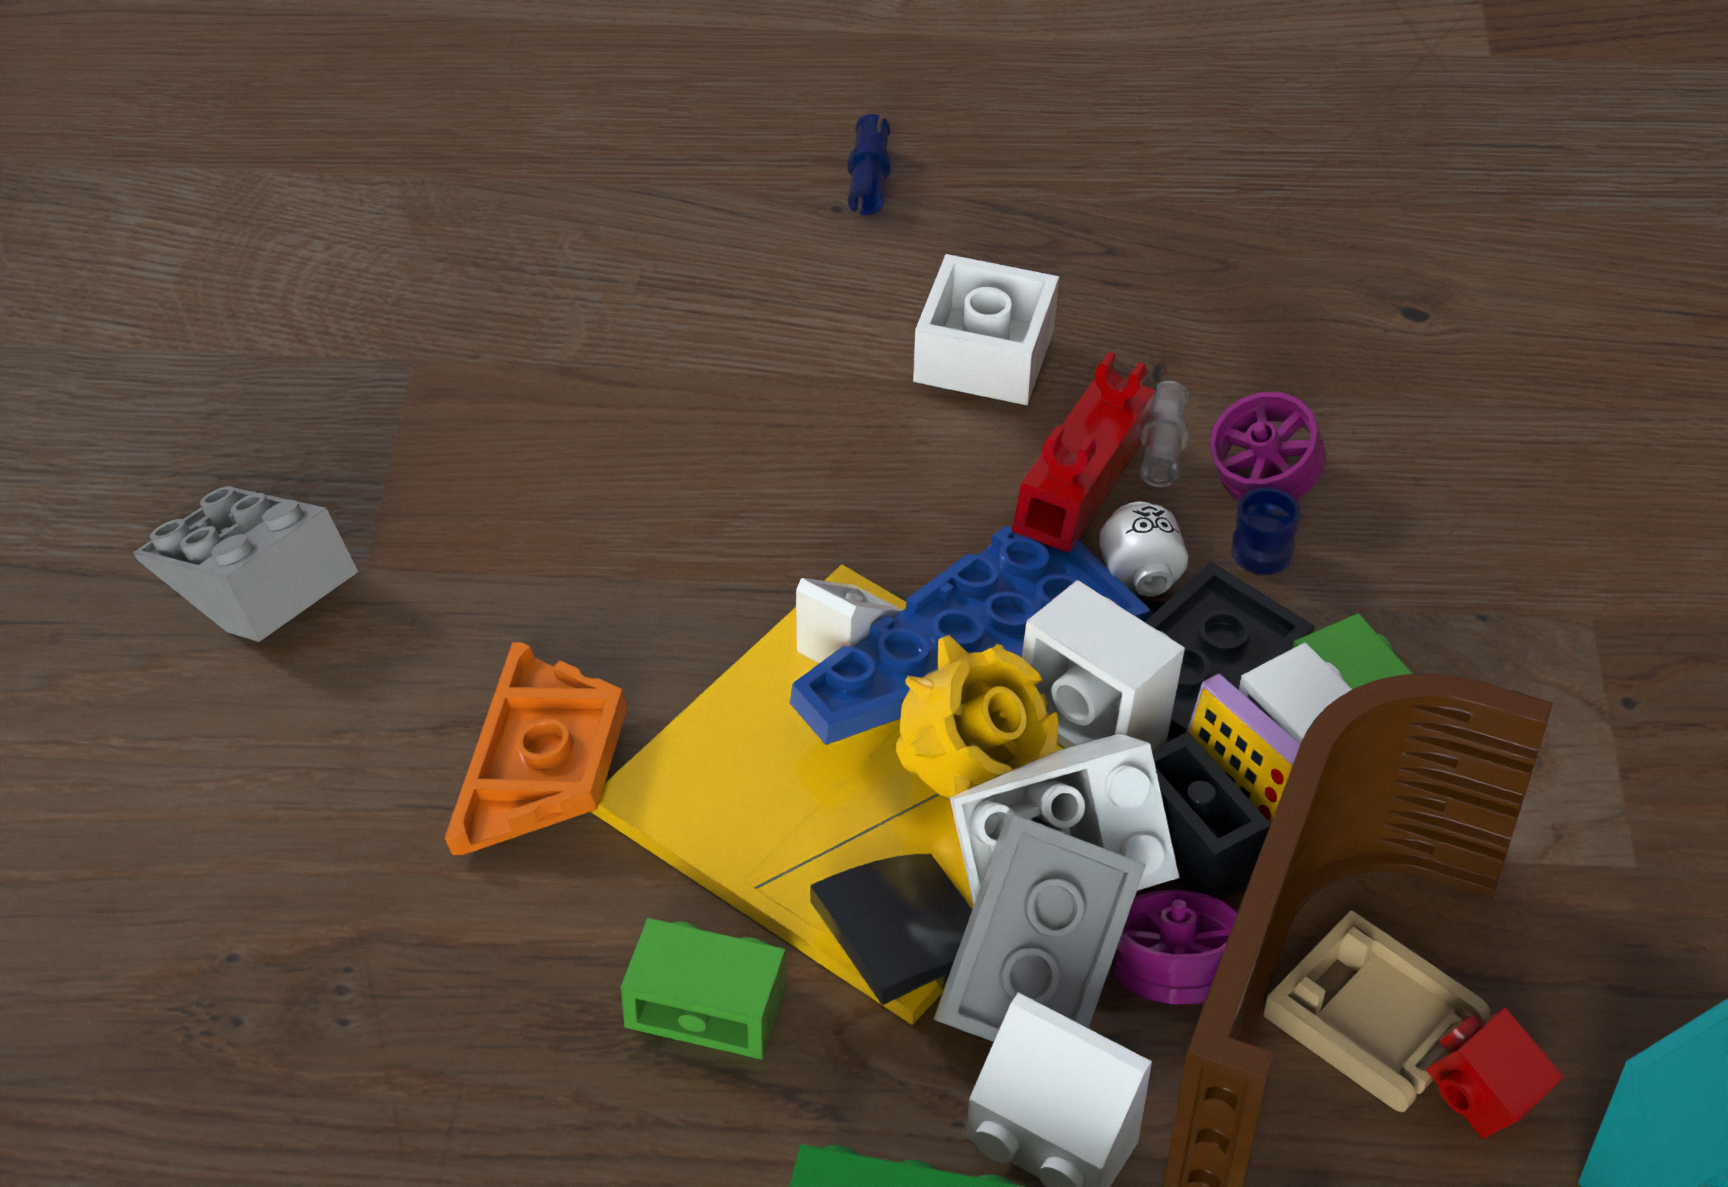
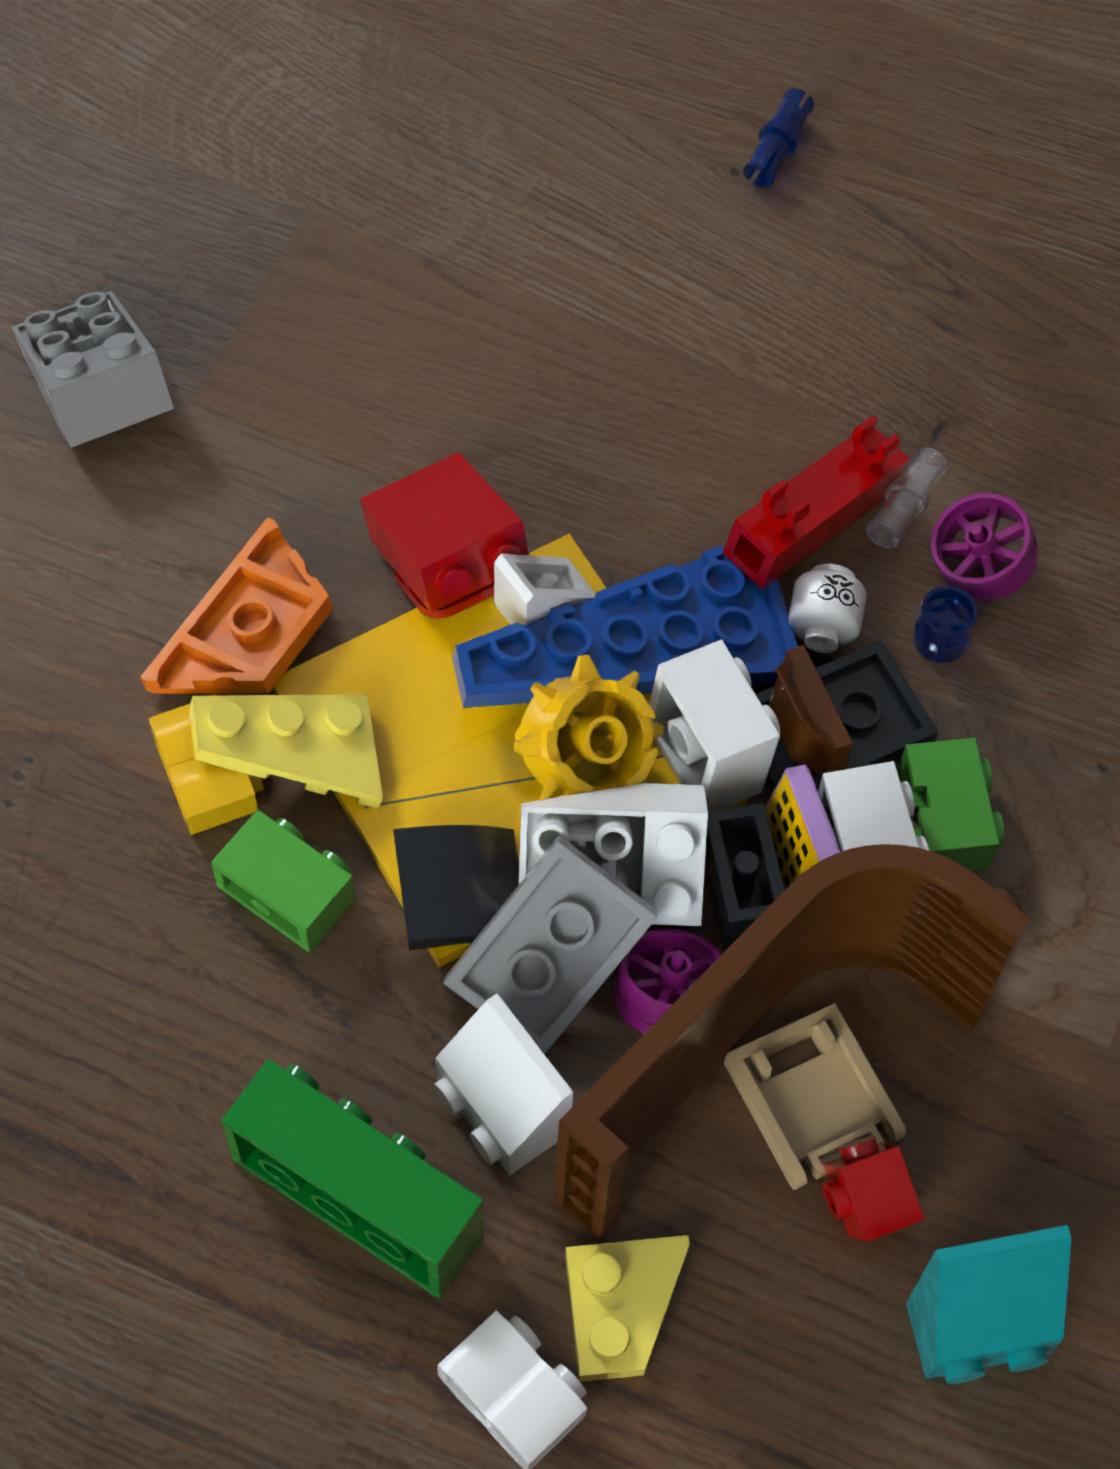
camera: 20 degrees right, 15 degrees up
white brick [913,254,1059,405] -> none
none -> yellow brick [148,695,264,835]
none -> light yellow wing [189,694,383,809]
none -> red brick [359,452,530,619]
none -> reddish brown slope [769,645,853,776]

